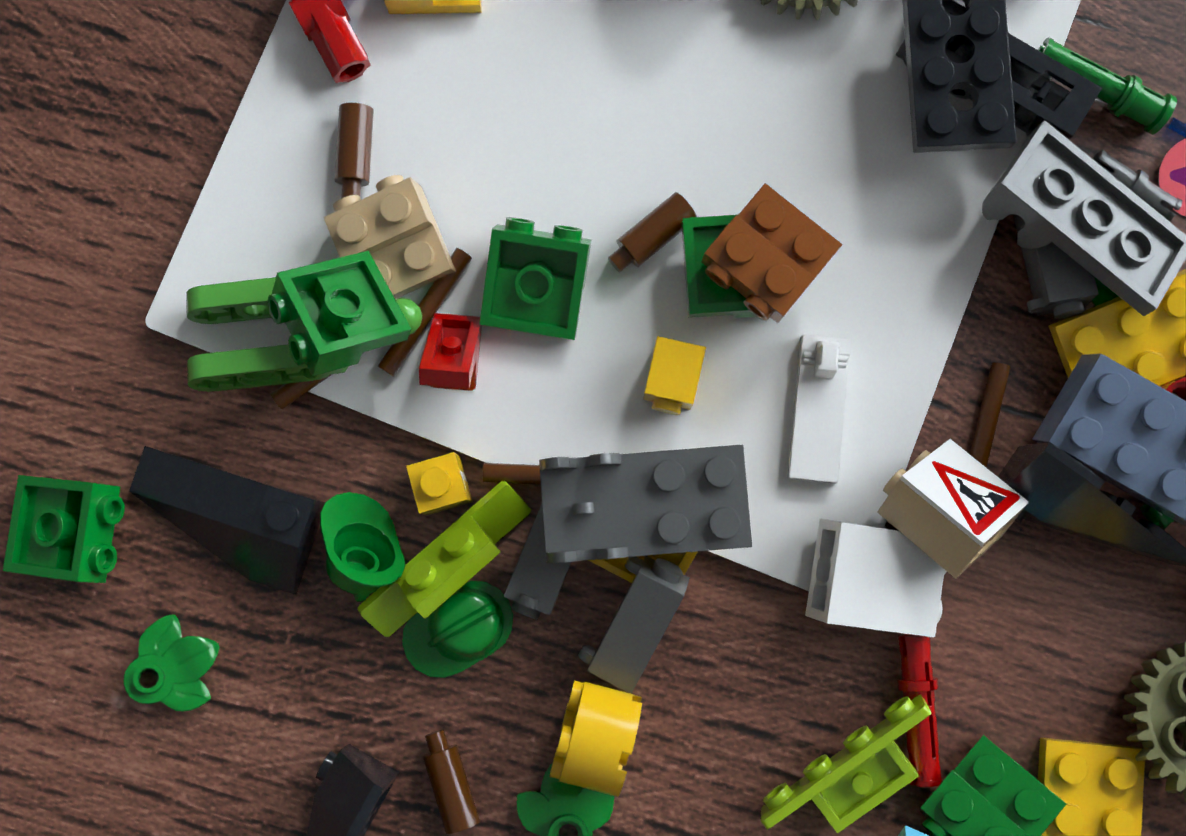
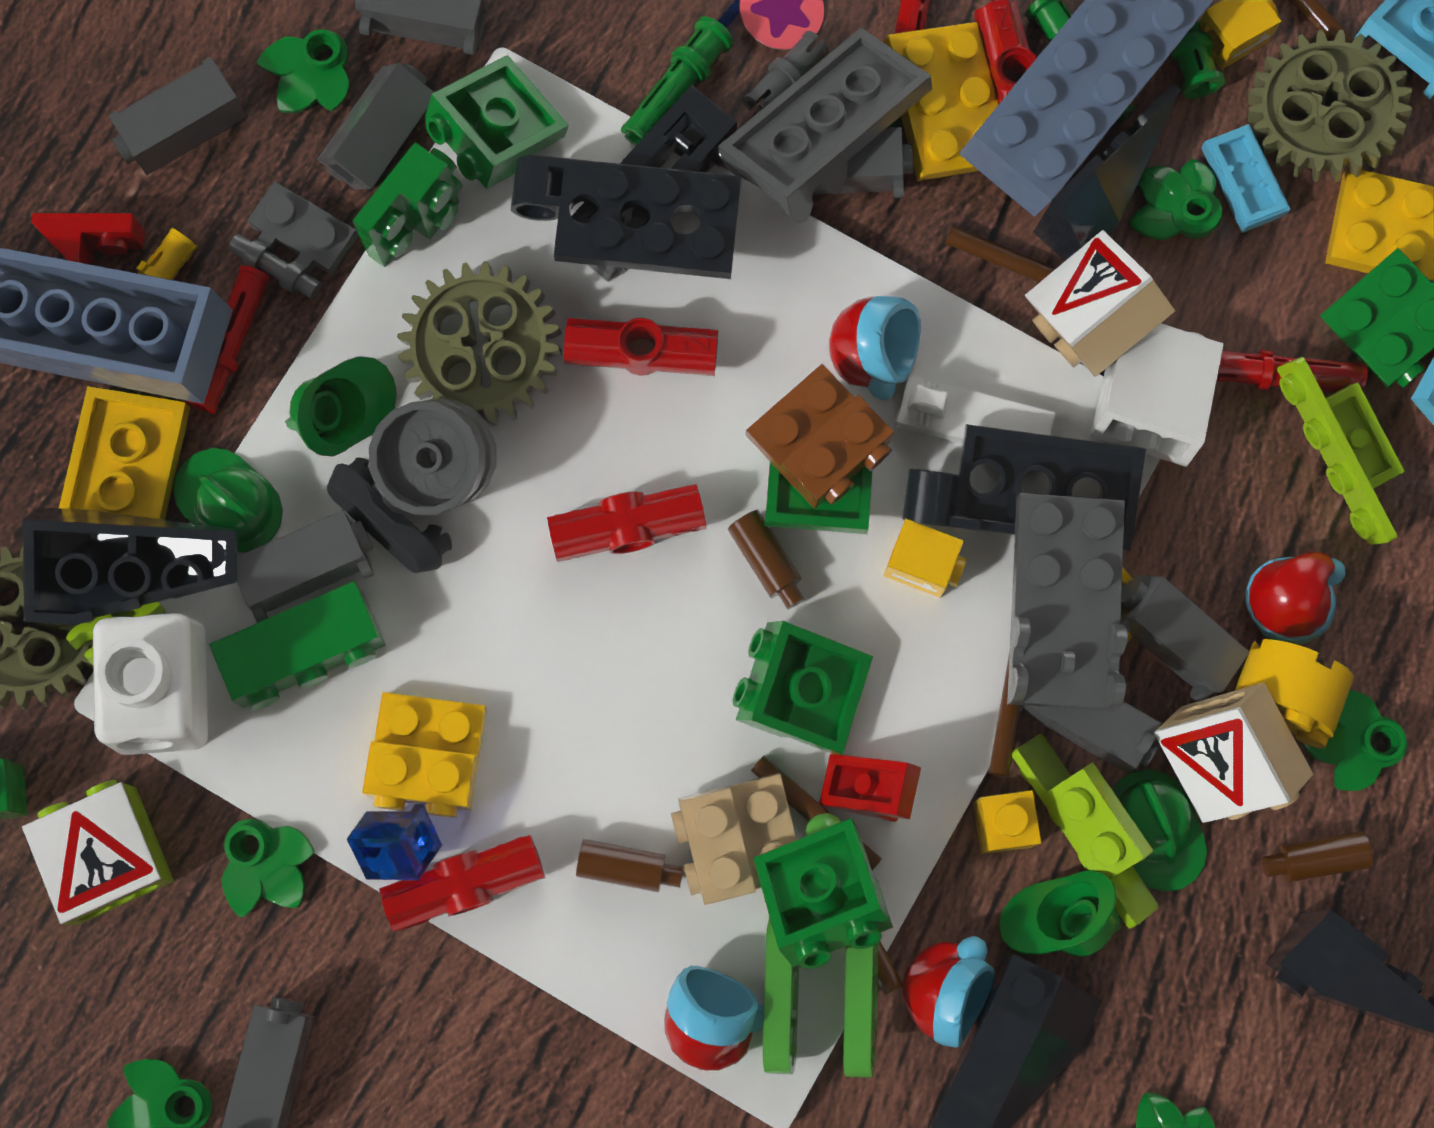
camera: 85 degrees left, 5 degrees down
none -> red piece [547,484,707,562]
none -> red piece [564,318,718,376]
none -> medium azure piece [664,965,764,1071]
none -> medium azure piece [829,296,921,400]
none -> black hinge [902,424,1146,550]
none -> piece [902,936,996,1048]
none -> green plate [1128,159,1222,240]
none -> piece [1154,683,1314,823]
none -> medium azure plate [1201,124,1291,233]
none -> red piece [1245,551,1345,645]

